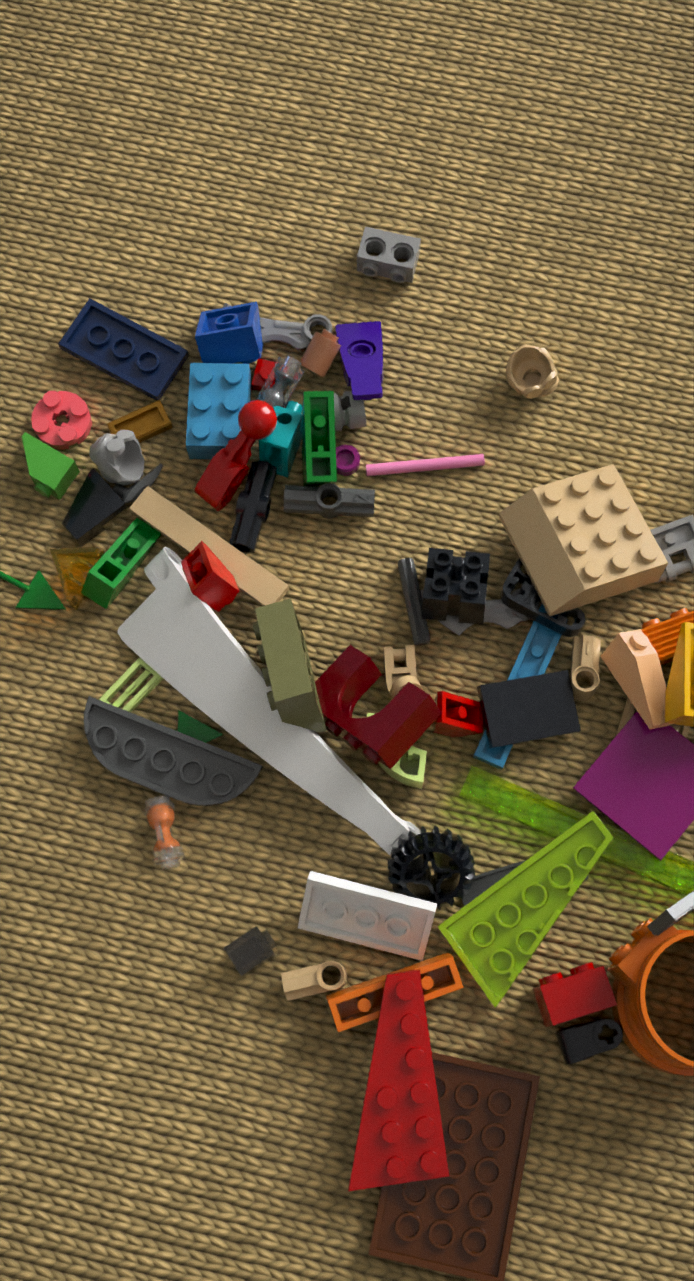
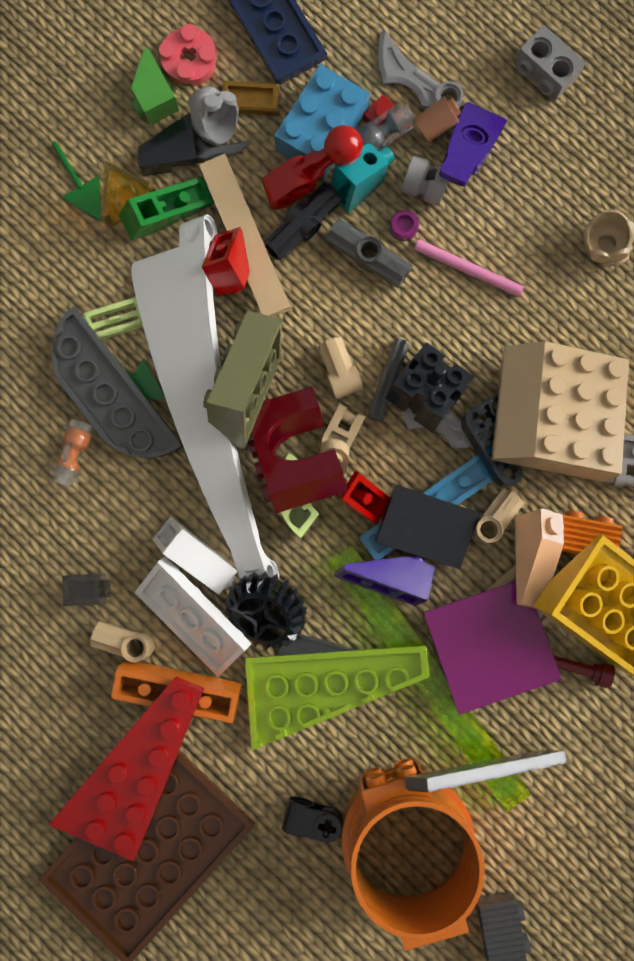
camera: 30 degrees right, 10 degrees up
blue slope [195,302,263,364] -> none
green slope [302,391,337,487] -> none
red brick [533,962,617,1027] -> none
none -> white slope [153,517,238,595]
none -> tan piece [318,337,363,400]
none -> dark purple slope [334,556,435,606]

